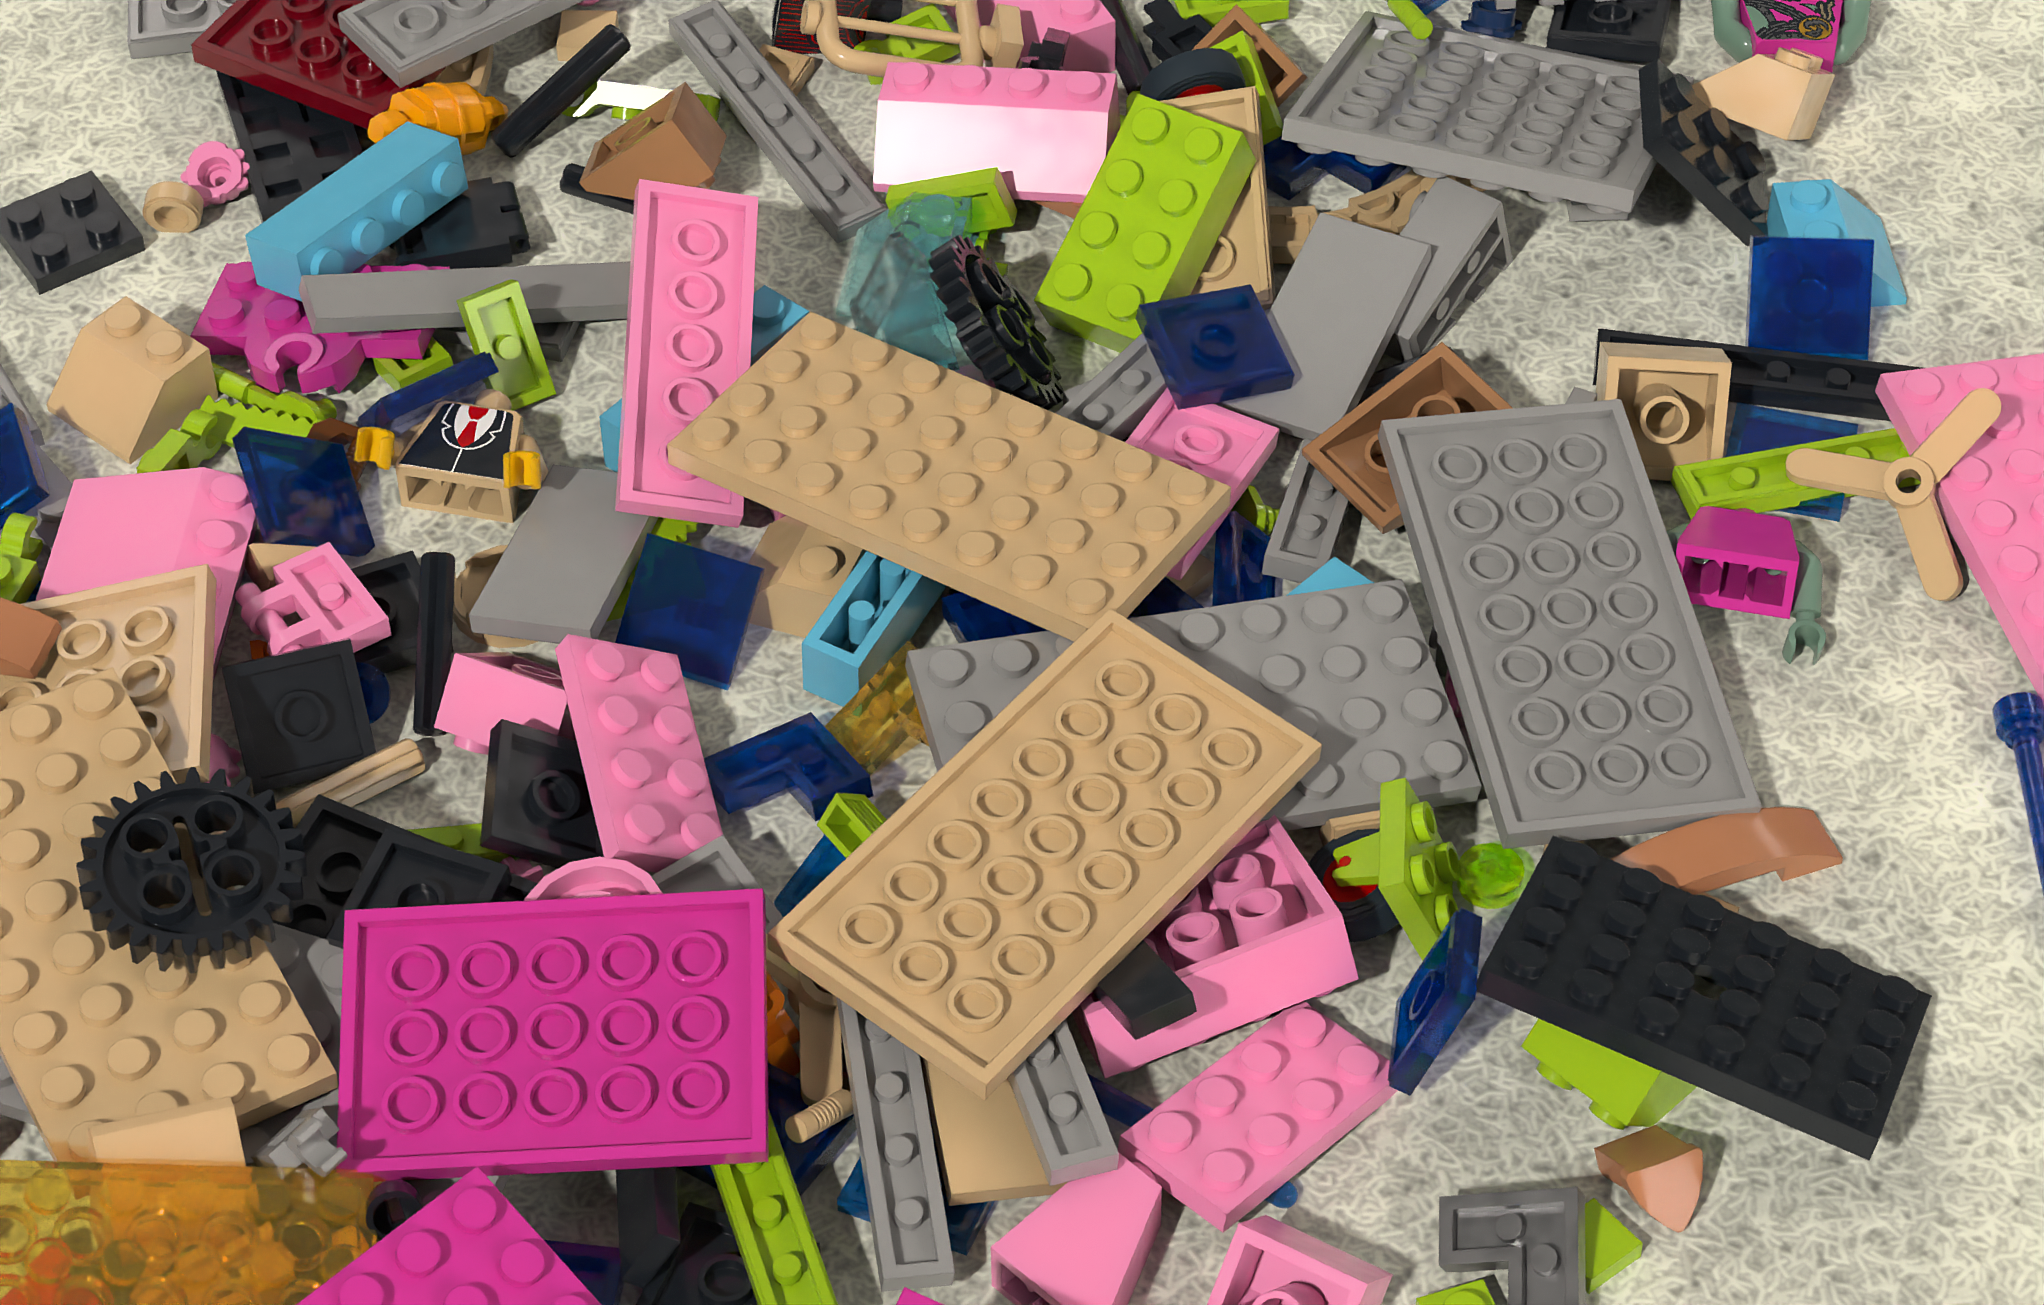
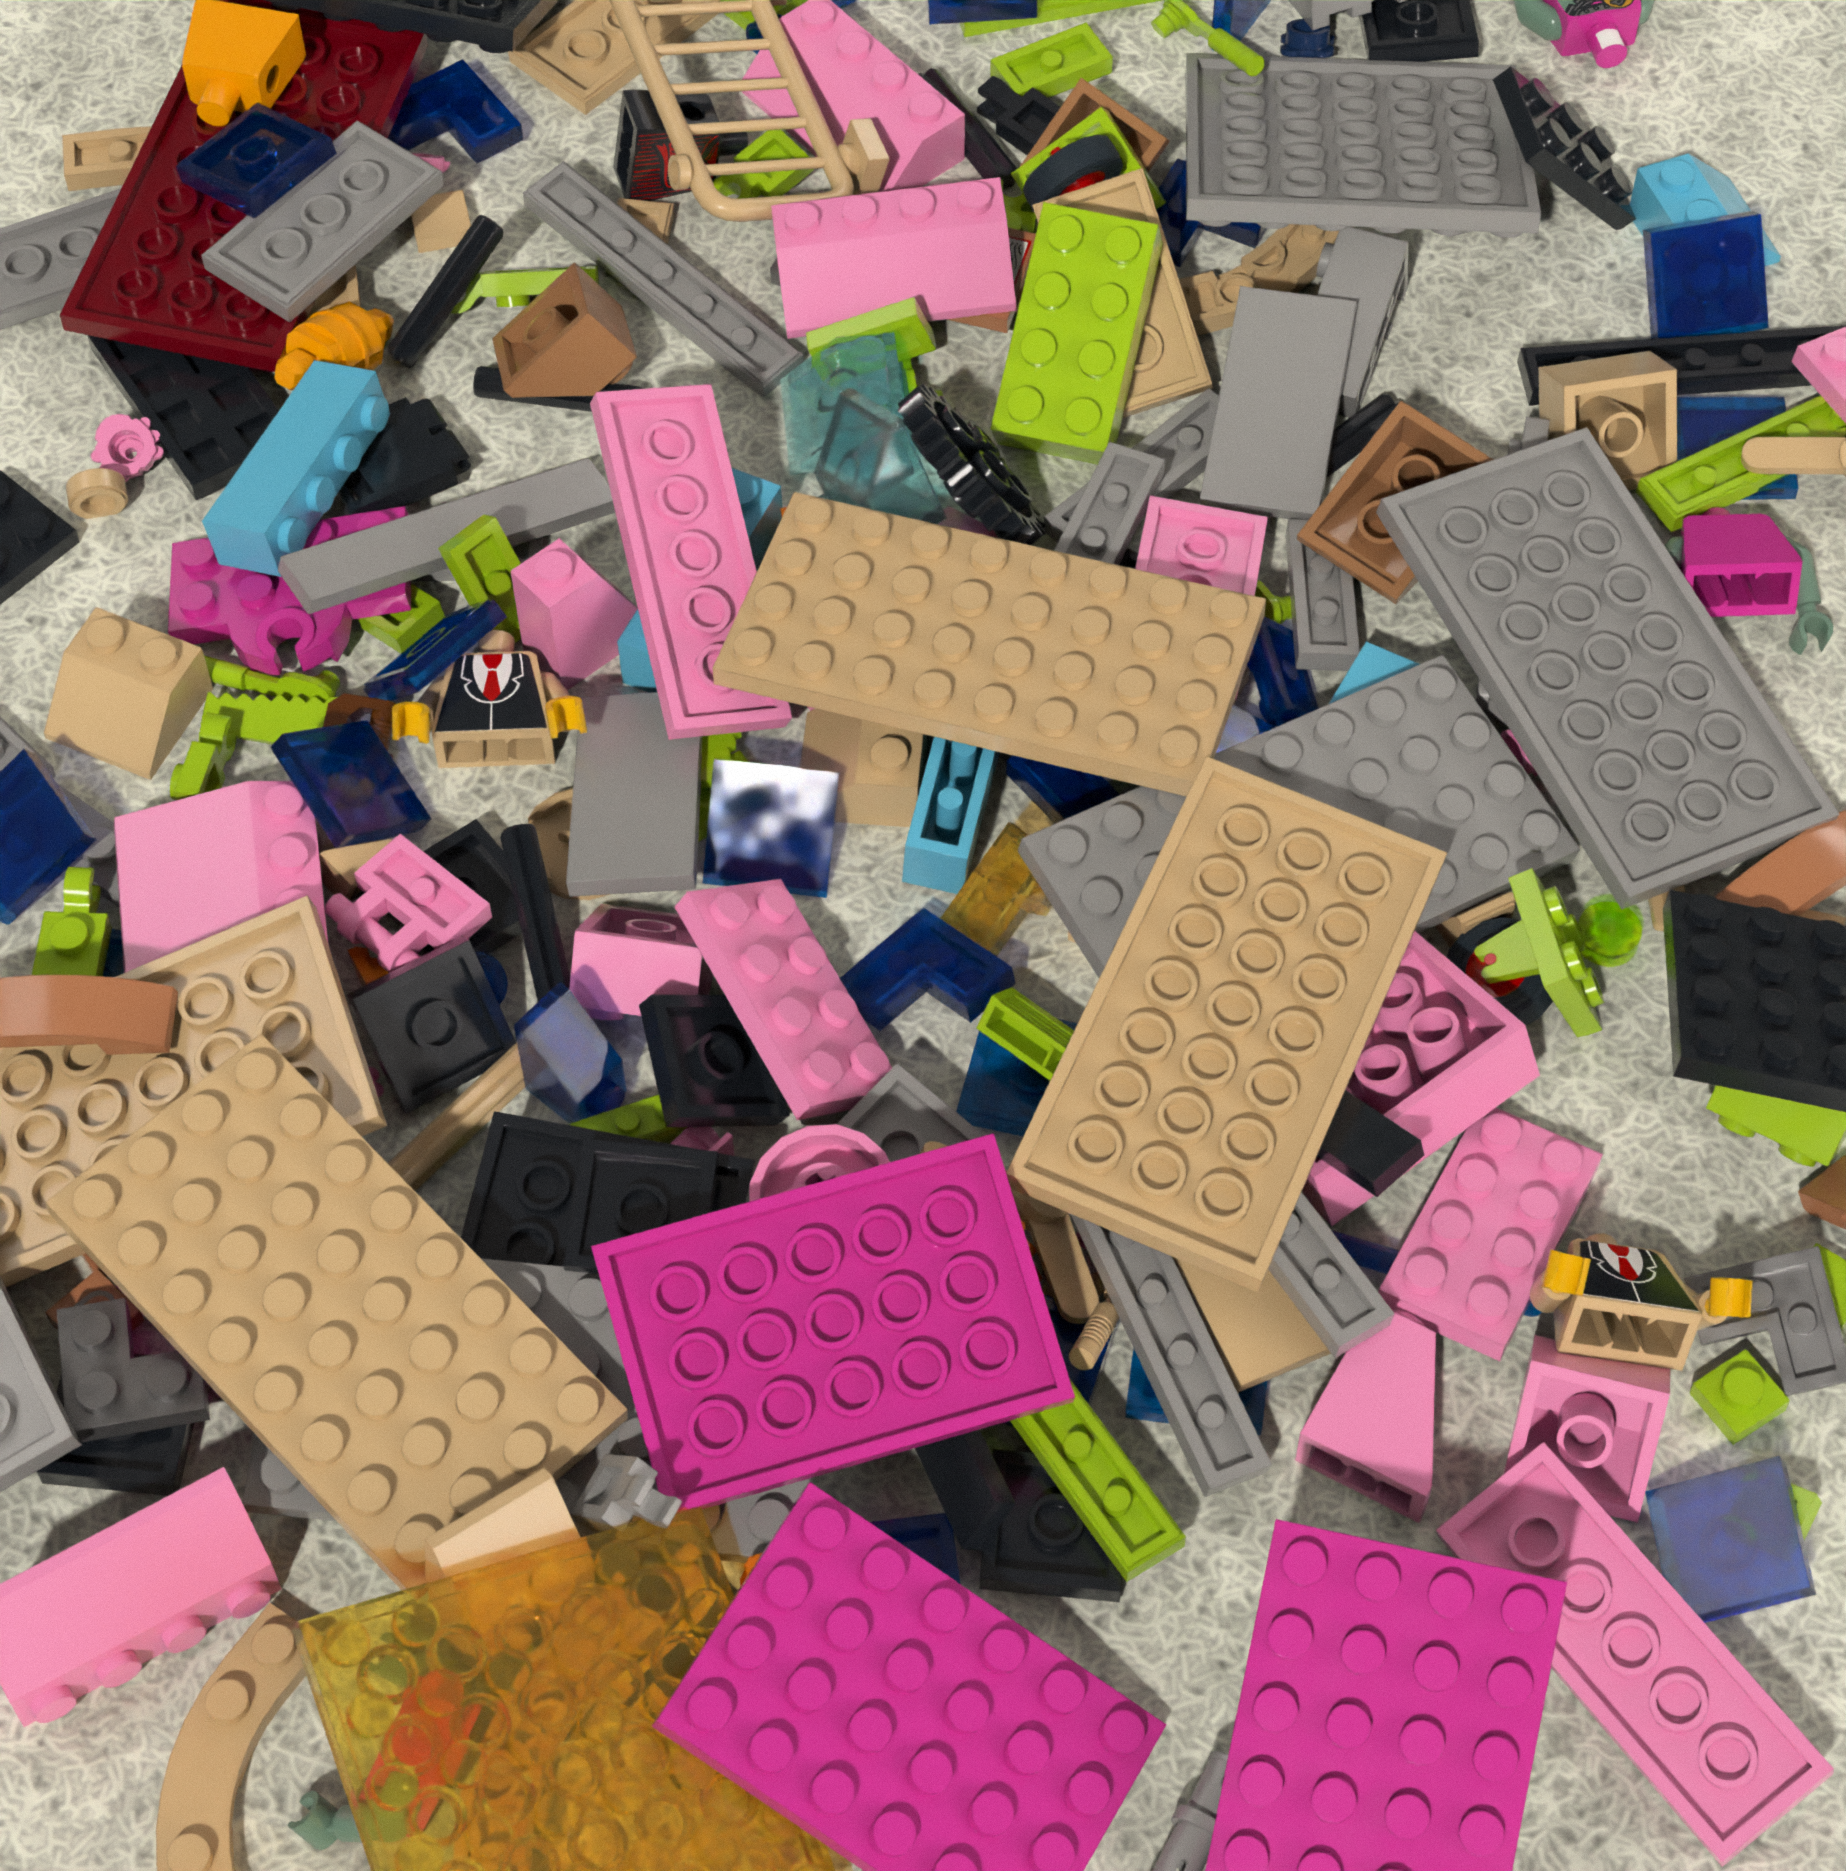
camera: 15 degrees left, 10 degrees up
black gear [76,767,307,973] -> none
black hinge [365,1179,423,1240] -> none
black plate [1019,27,1071,71] -> none
clear blue tile [1136,284,1295,410] -> none
clear blue tile [1387,908,1483,1096] -> none
tan slope [1692,47,1835,140] -> none
none -> bright pink slope [511,538,638,690]
none -> clear blue slope [514,982,627,1124]
none -> torso [1530,1233,1753,1371]

